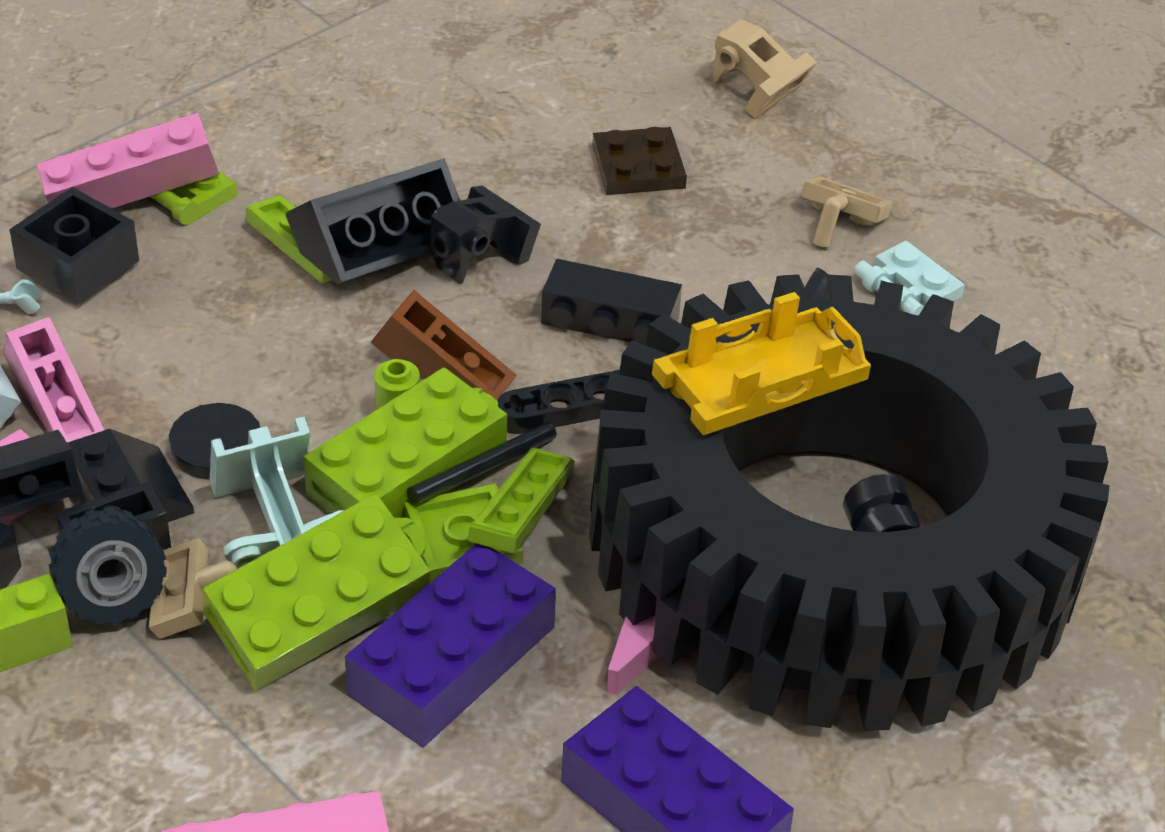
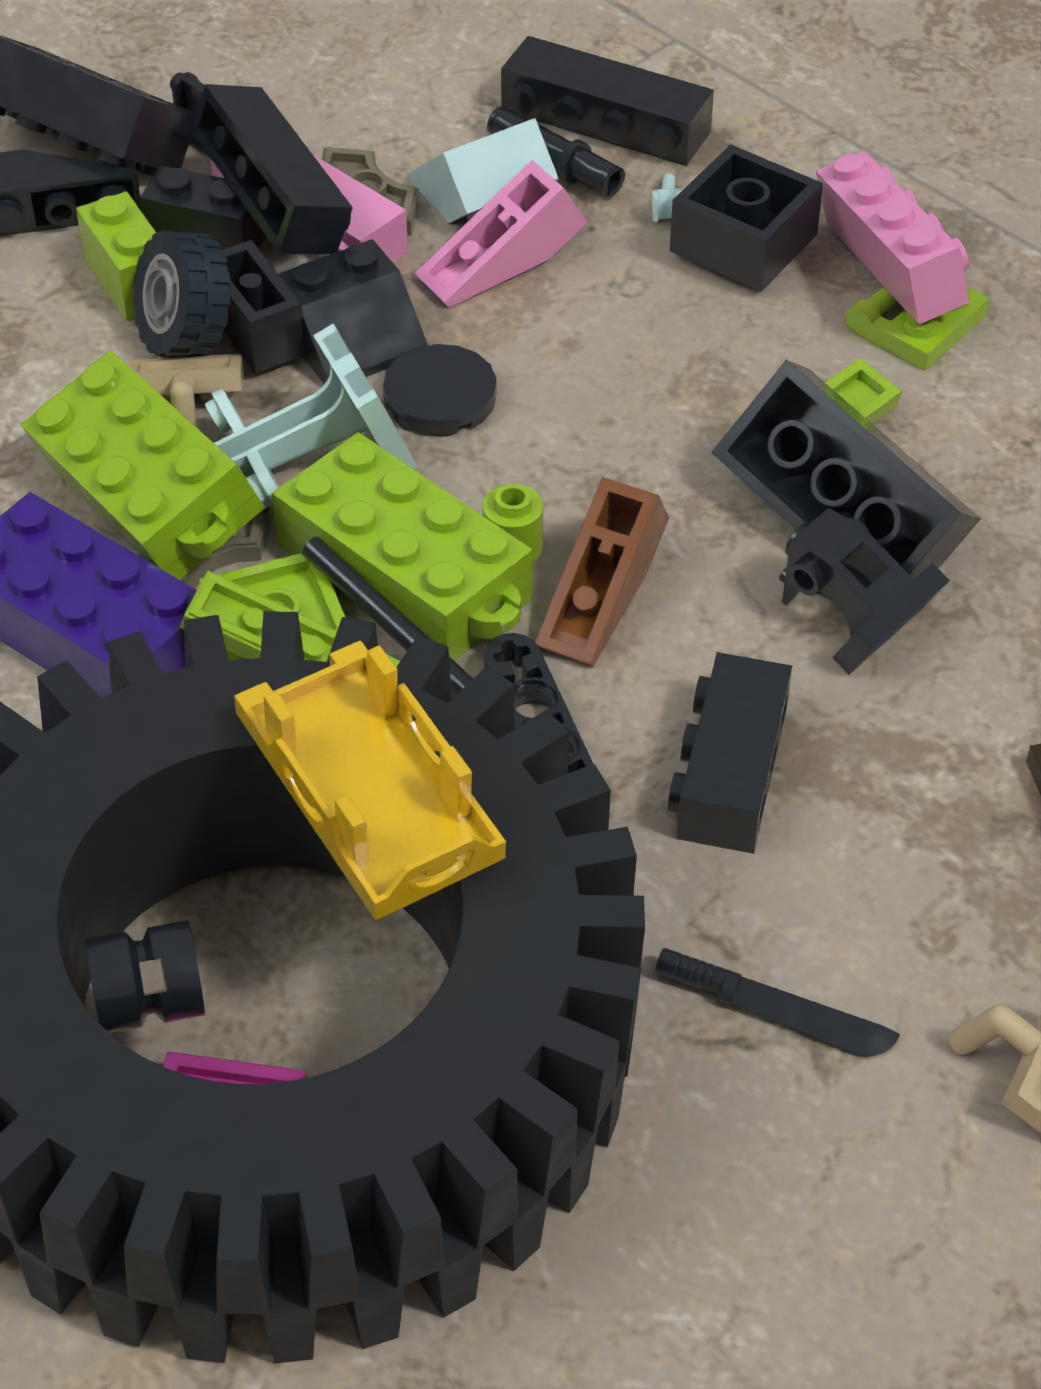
camera: 90 degrees right, 5 degrees up
light aqua plate [854,241,965,316] -> none

